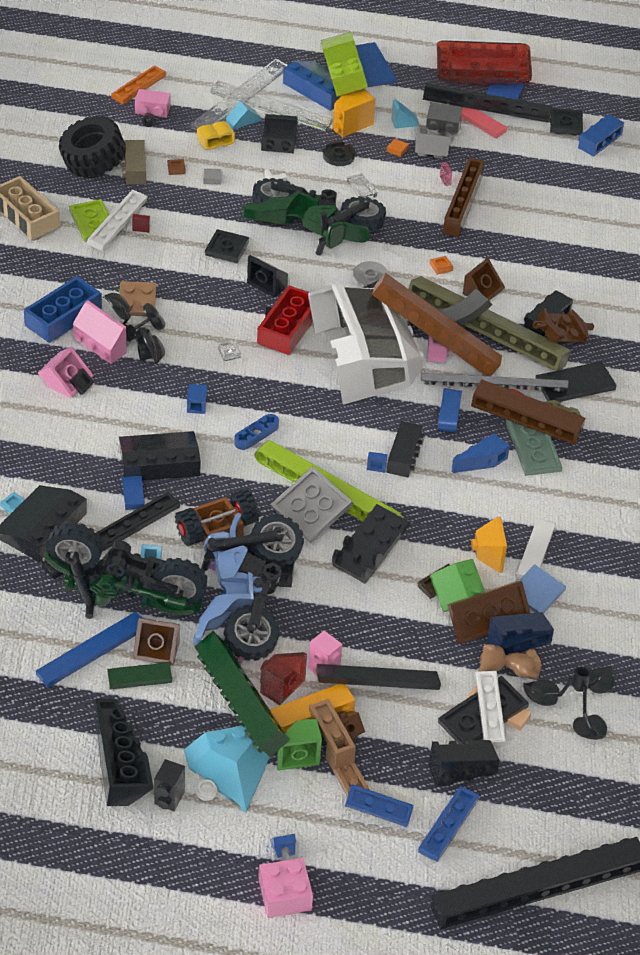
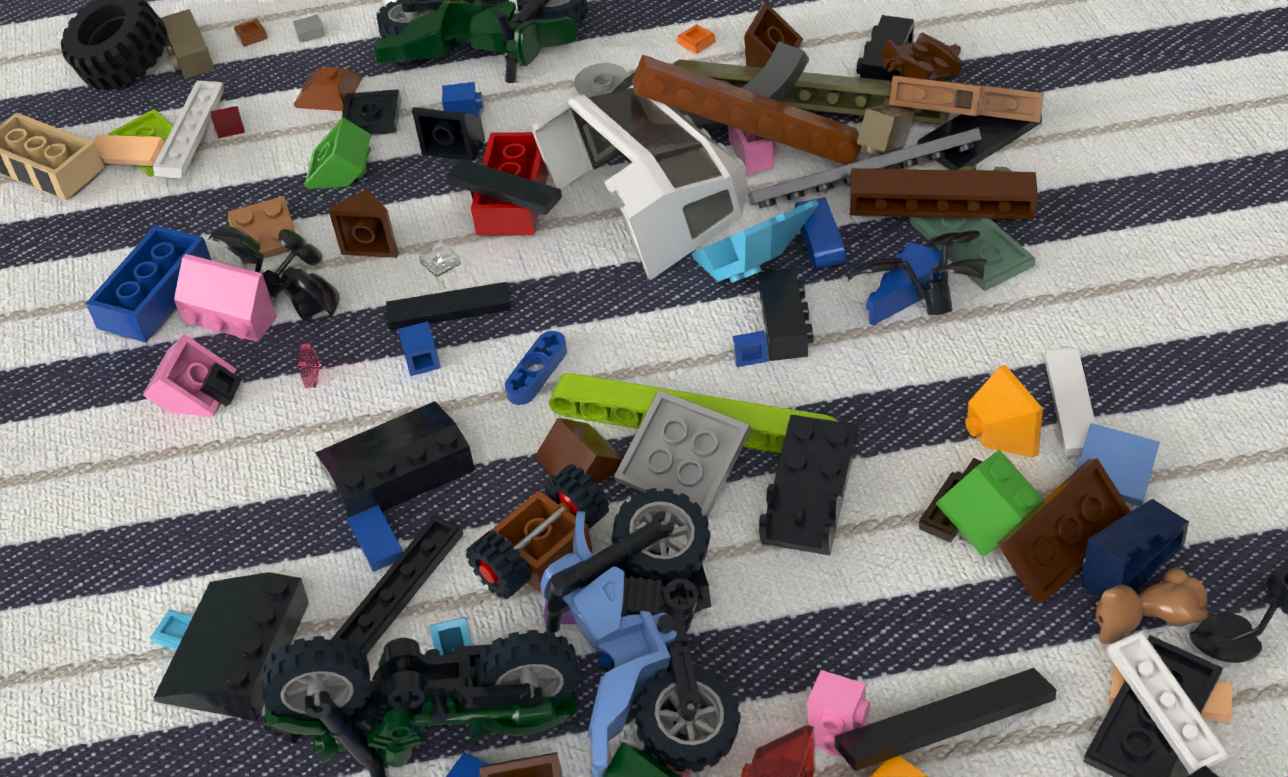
camera: 10 degrees left, 0 degrees up
none -> light nougat tile [94,135,165,166]
none -> dark orange slope [294,67,363,111]
none -> clear pink tile [298,343,320,388]
none -> bright green slope [304,117,371,189]
none -> reddish brown slope [329,189,399,258]
none -> black tile [386,282,511,330]
none -> blue brick [442,82,484,117]
none -> black tile [445,159,562,215]
none -> reddish brown slope [535,418,624,484]
none -> medium azure wedge [691,199,819,283]
none -> black plant [848,231,987,315]
none -> dark tan brick [857,104,915,155]
none -> medium nougat bracket [889,76,1044,122]

